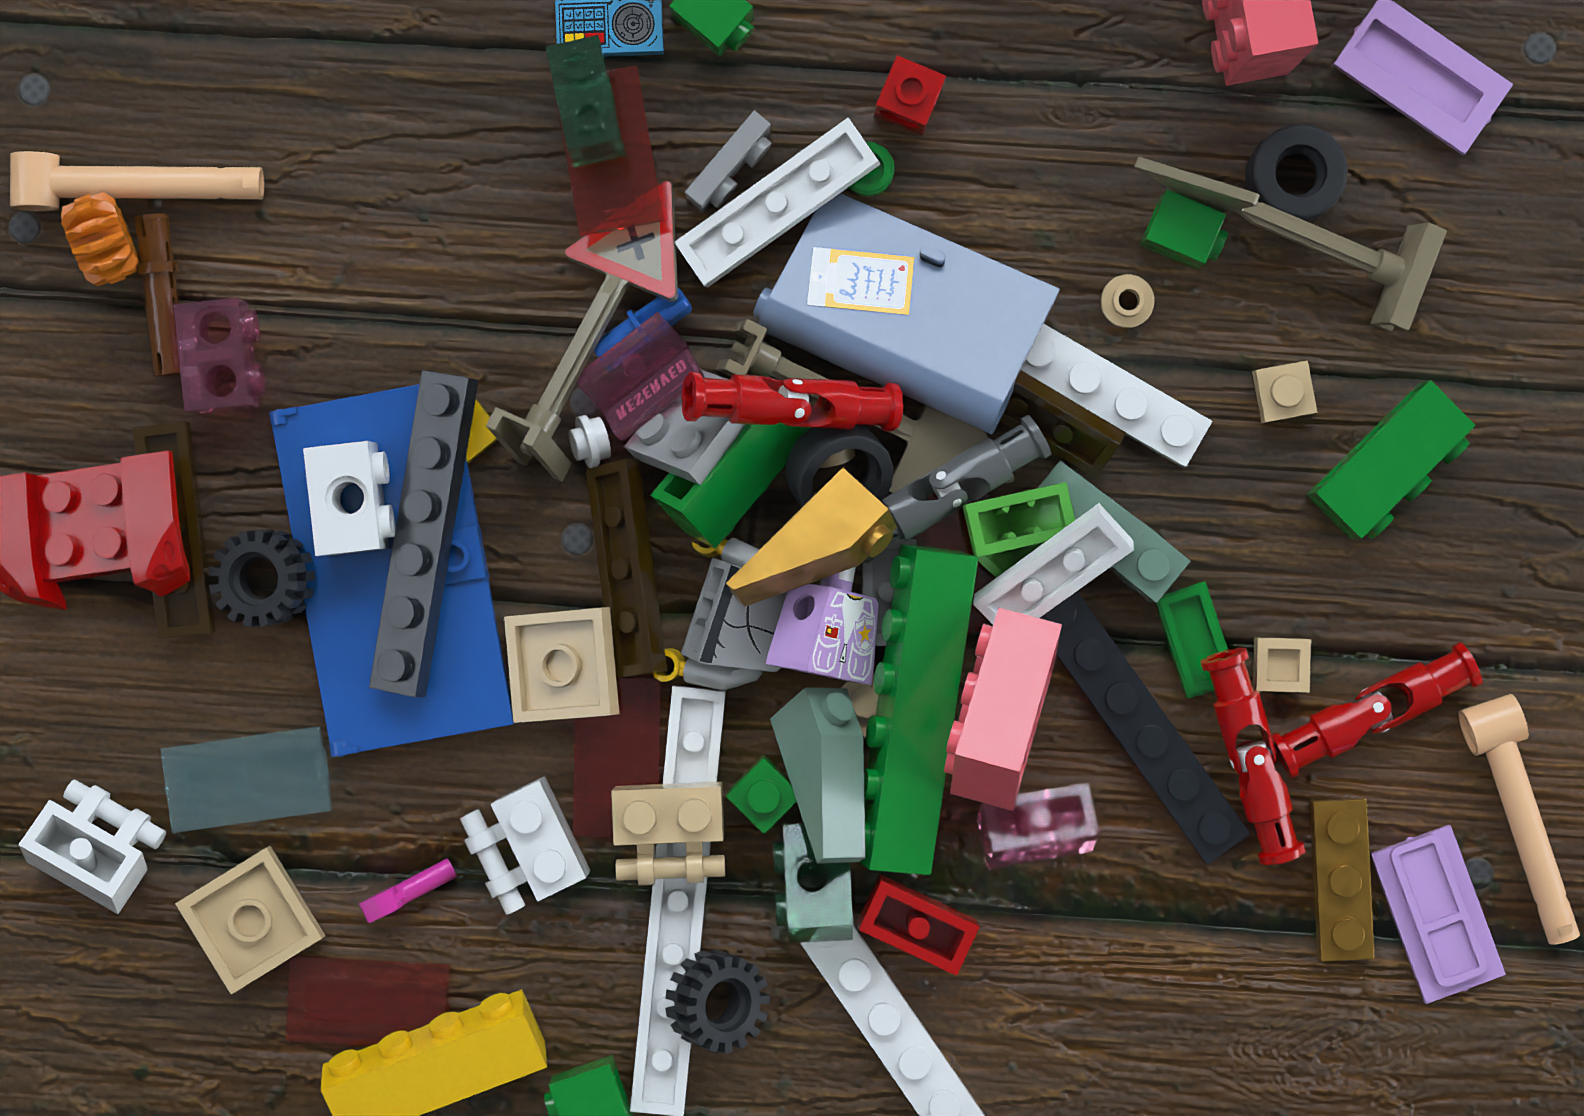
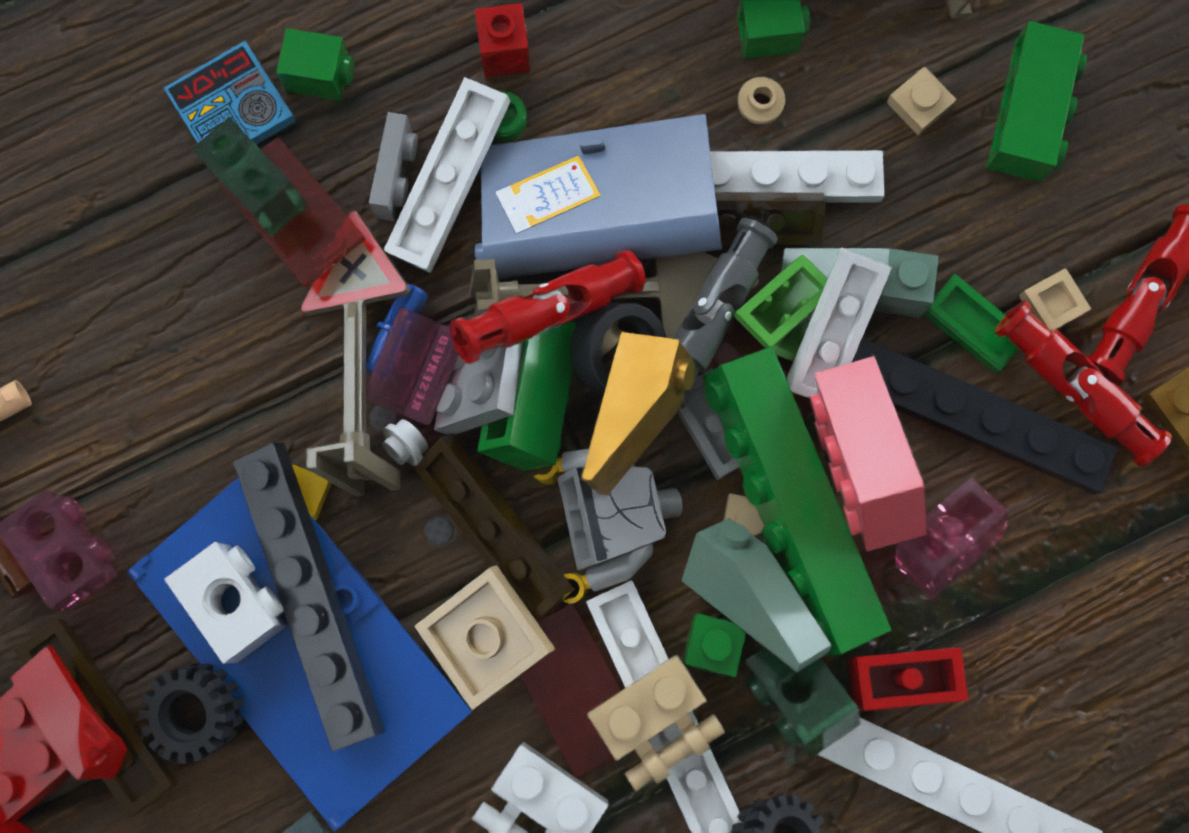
camera: 30 degrees left, 10 degrees down
lavender torso [766,567,879,685] -> none

